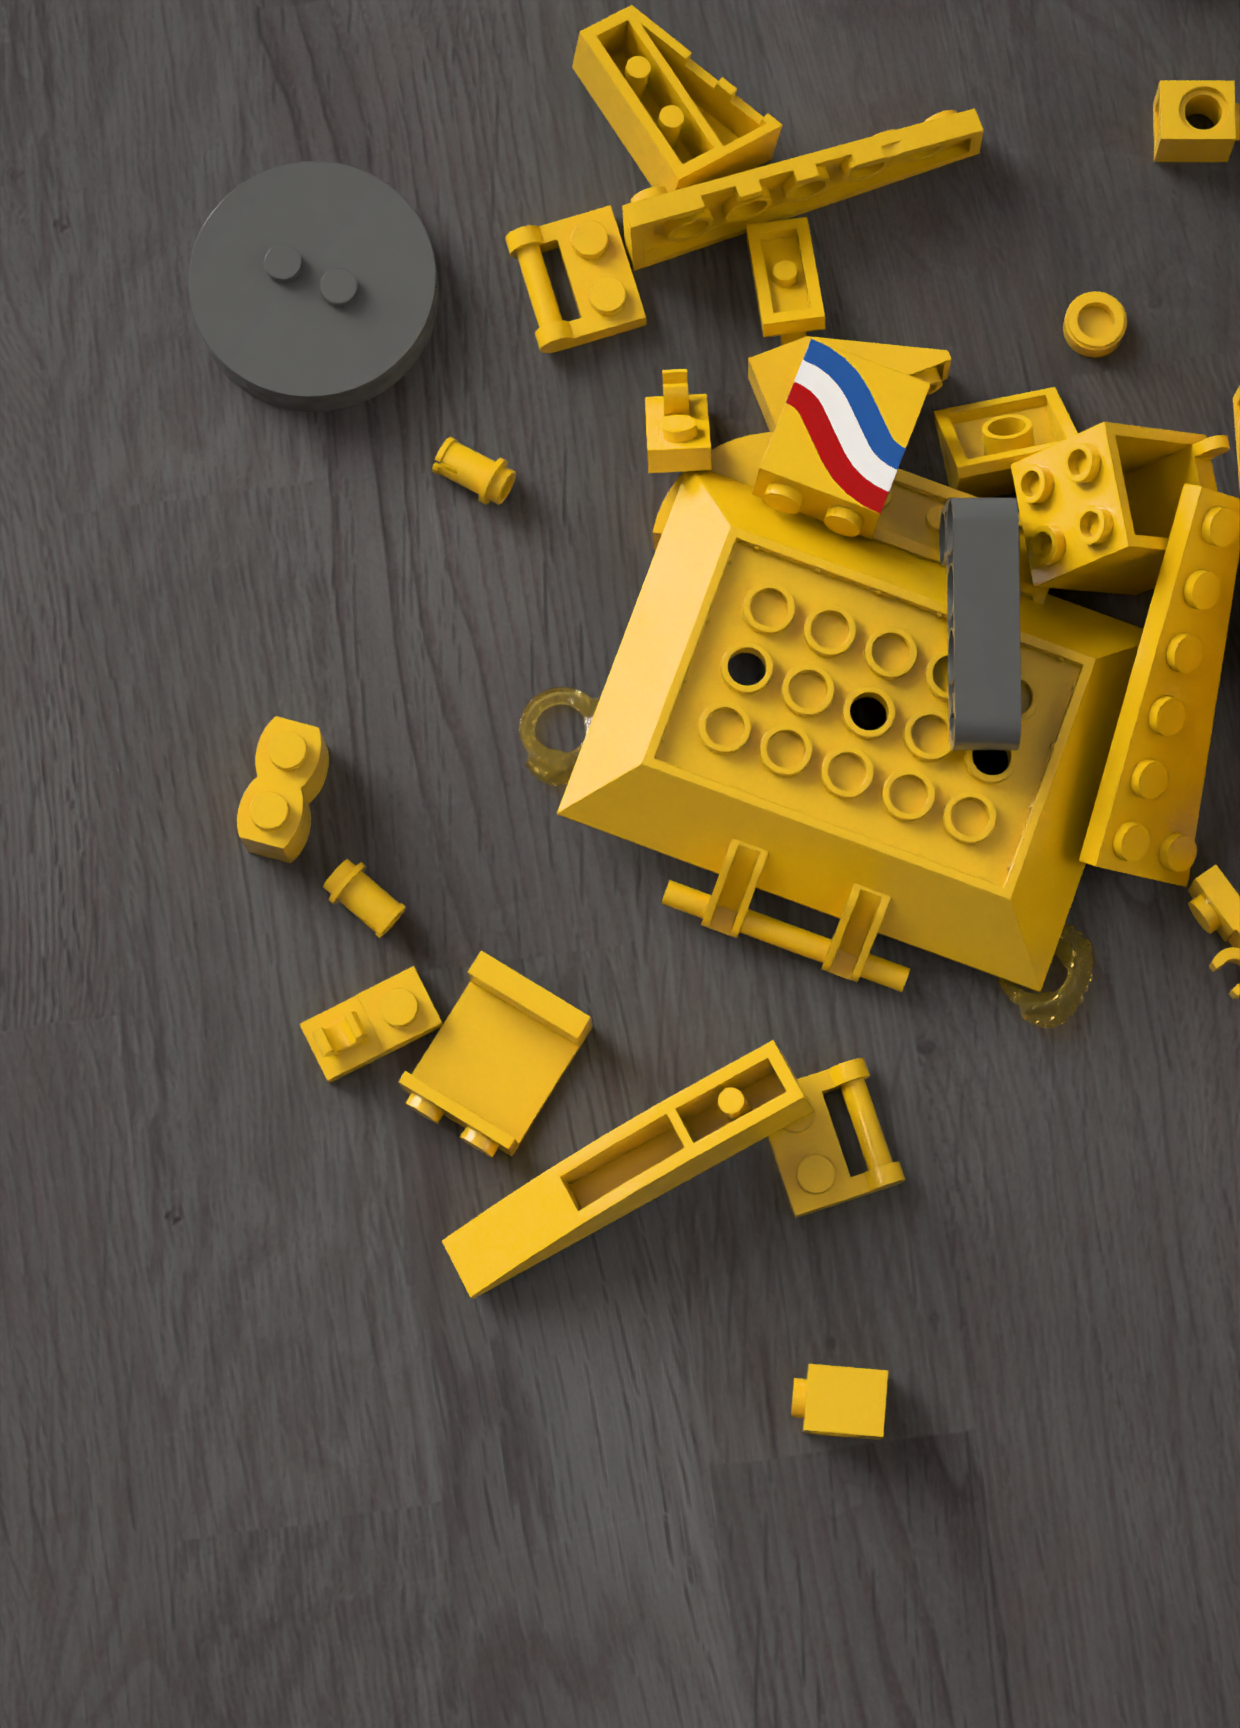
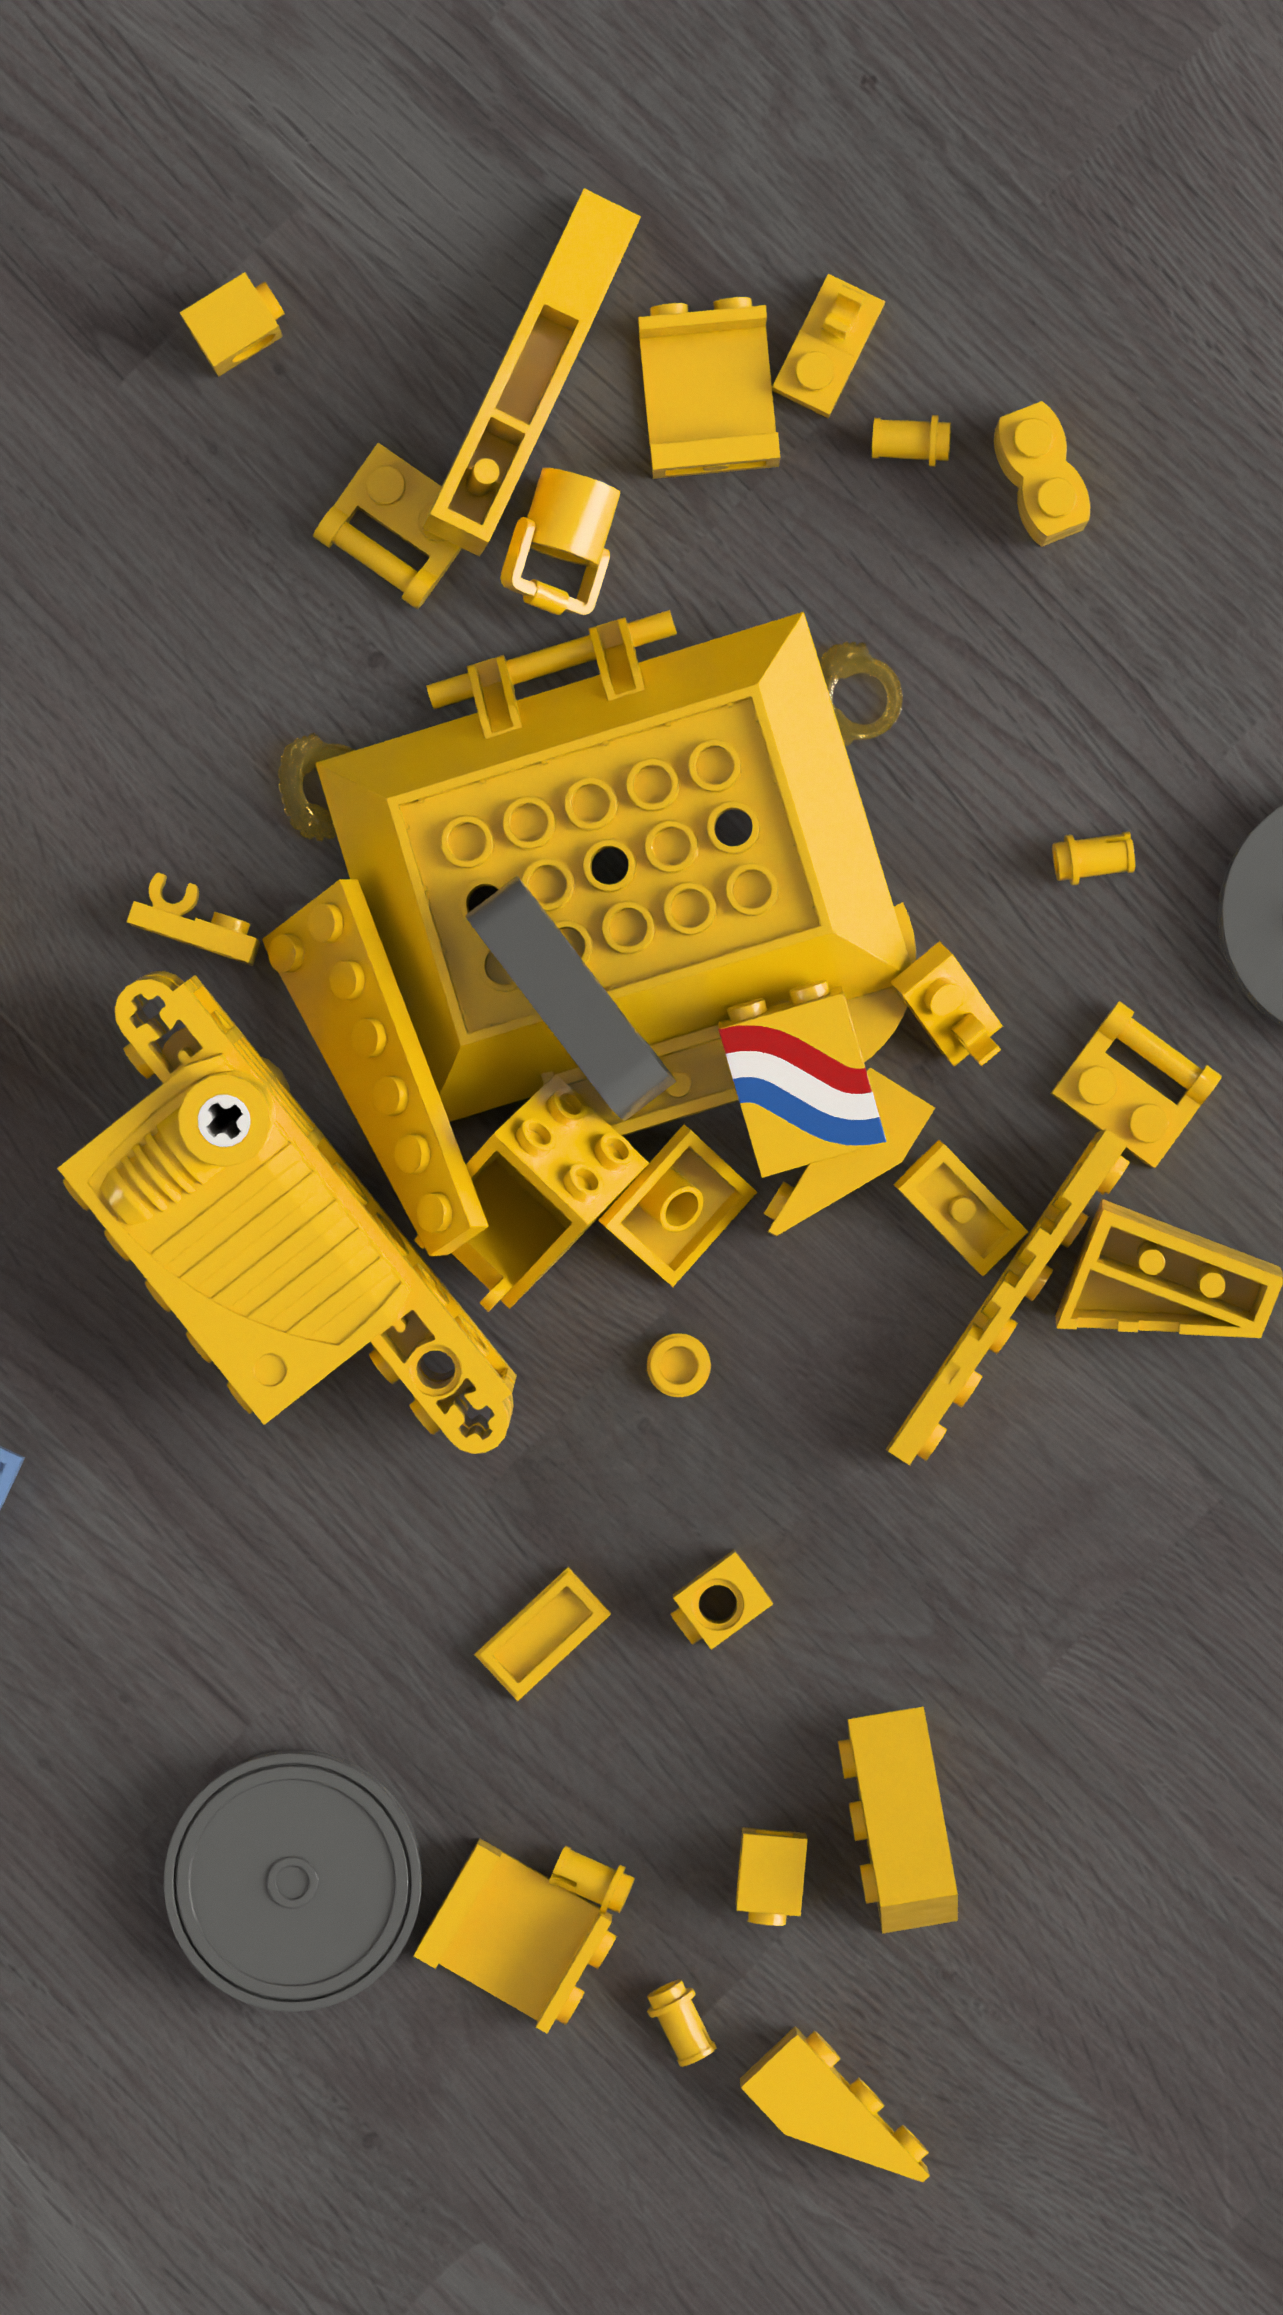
camera: 135 degrees right, 10 degrees up
none -> yellow piece [500,468,620,615]

